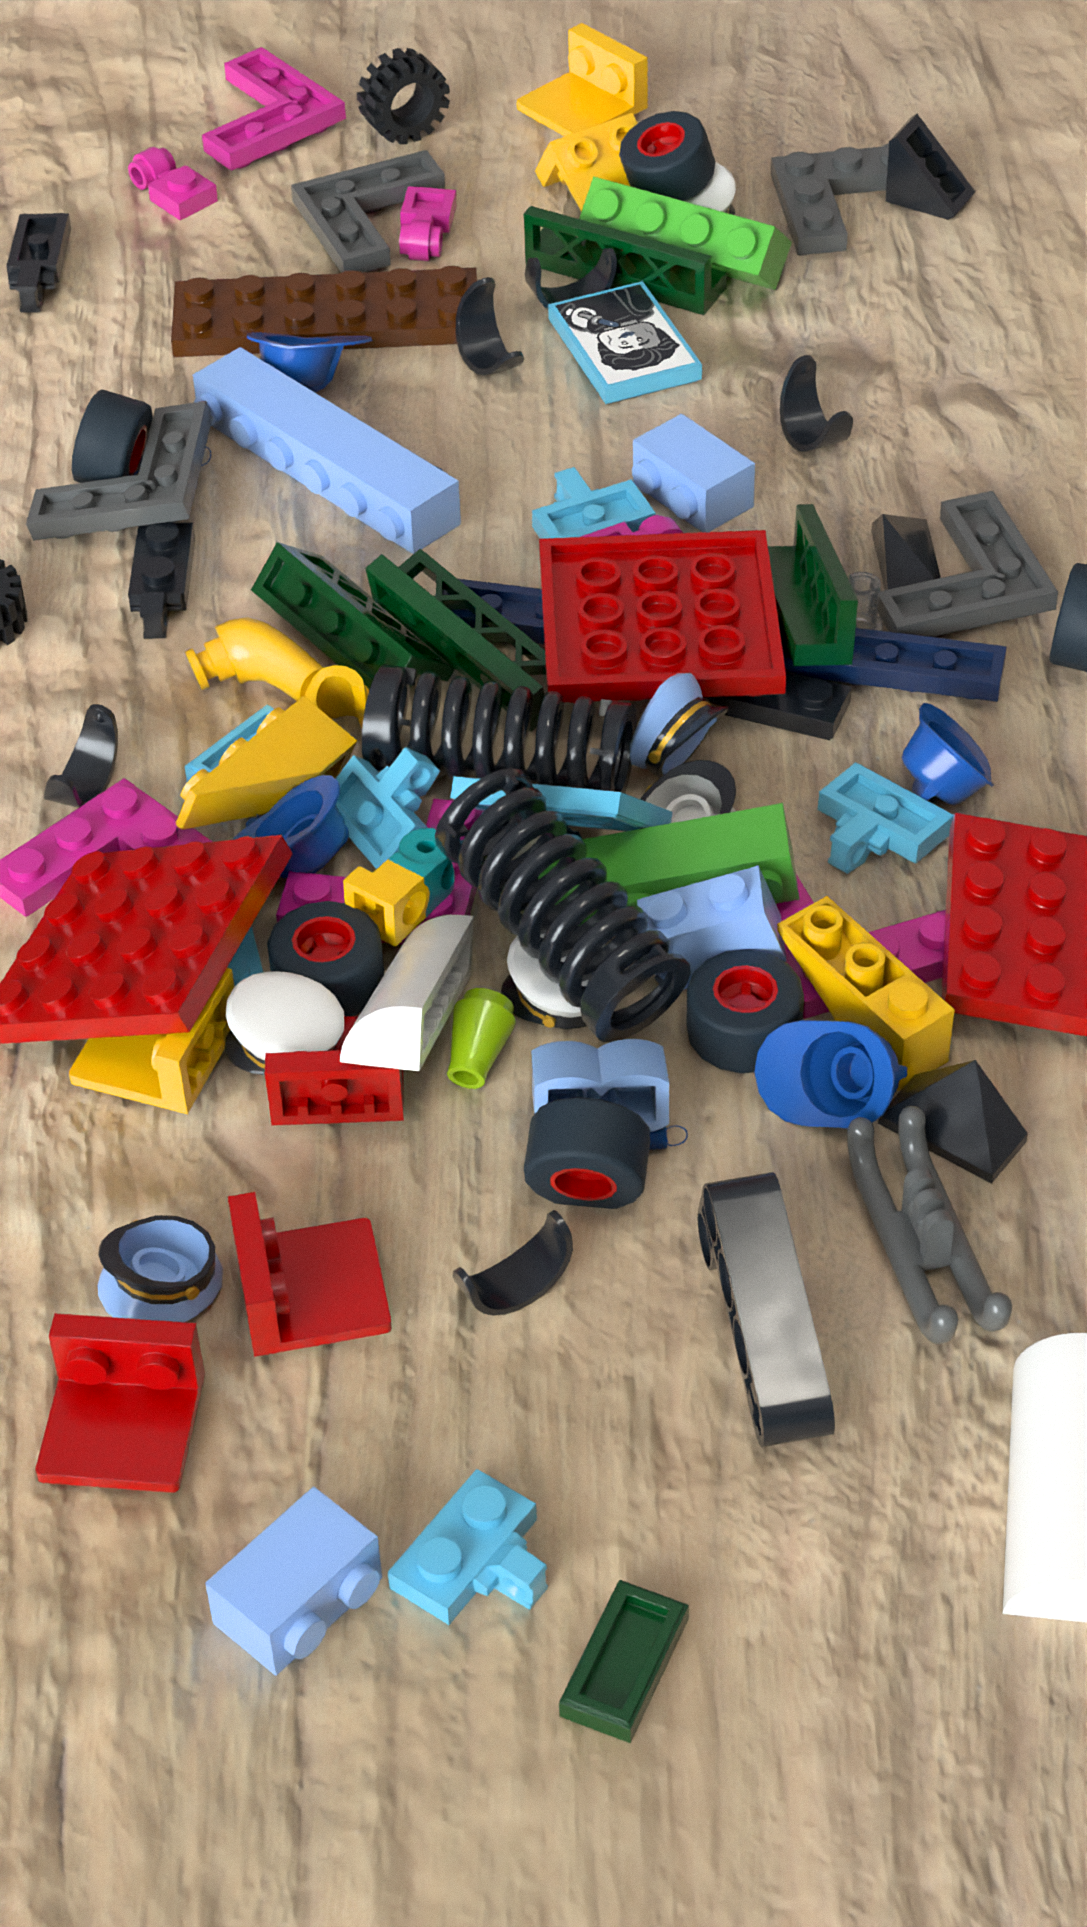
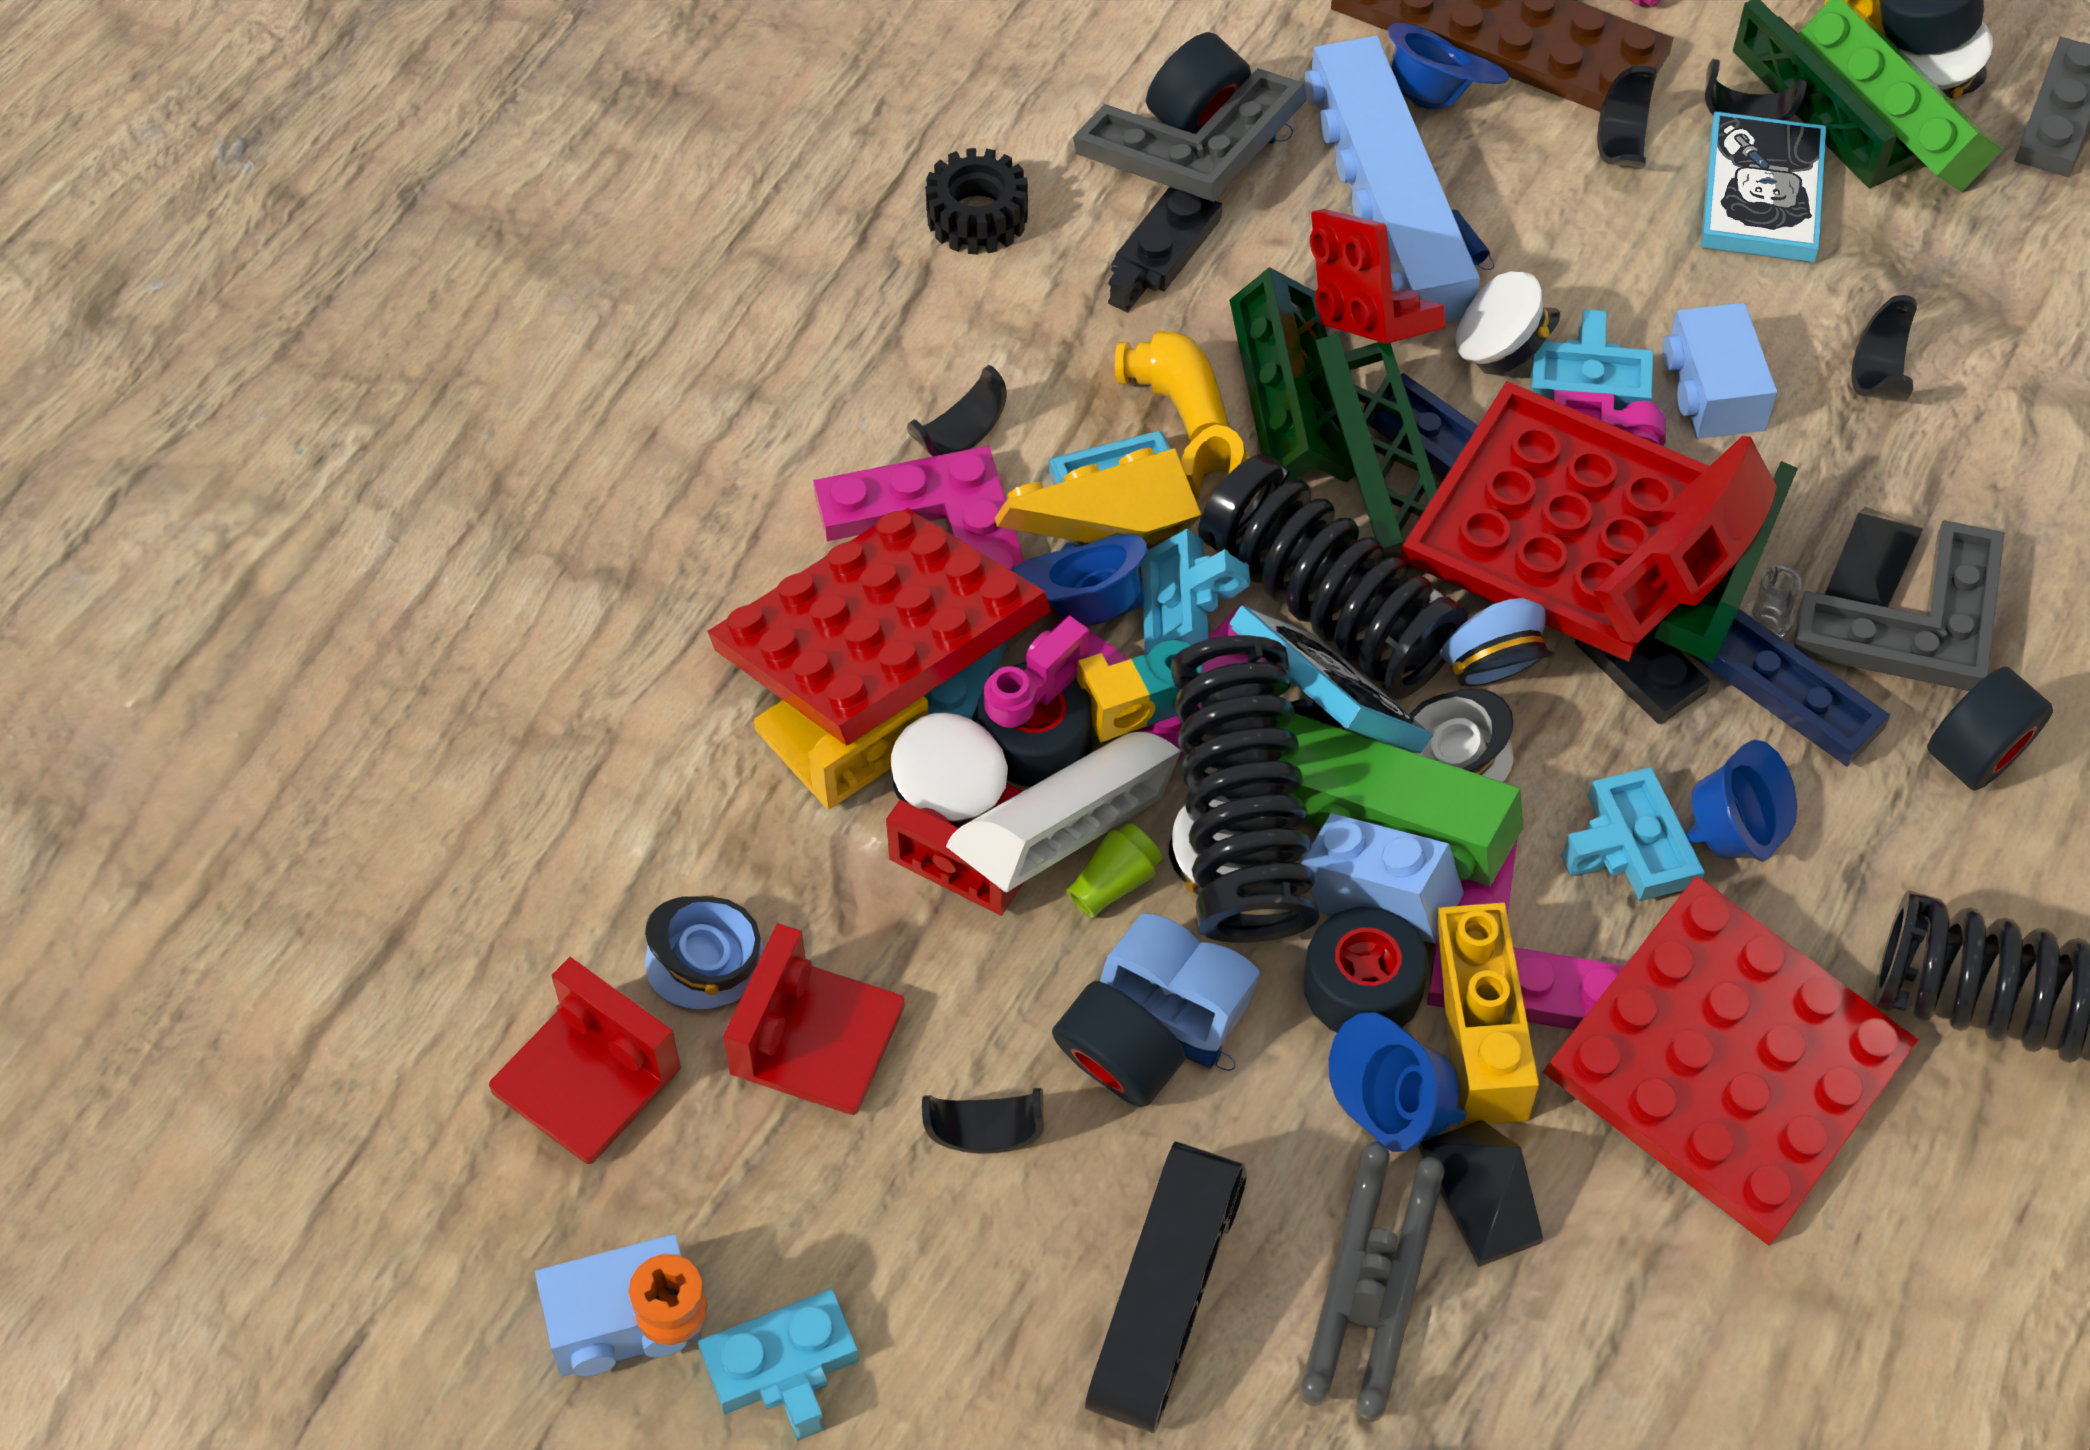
camera: 30 degrees right, 10 degrees up
none -> orange wheel [629,1254,708,1345]
none -> dark pink plate [984,615,1089,728]
none -> red bracket [1310,209,1446,344]
none -> white piece [1455,271,1561,375]
none -> red slope [1593,436,1777,643]

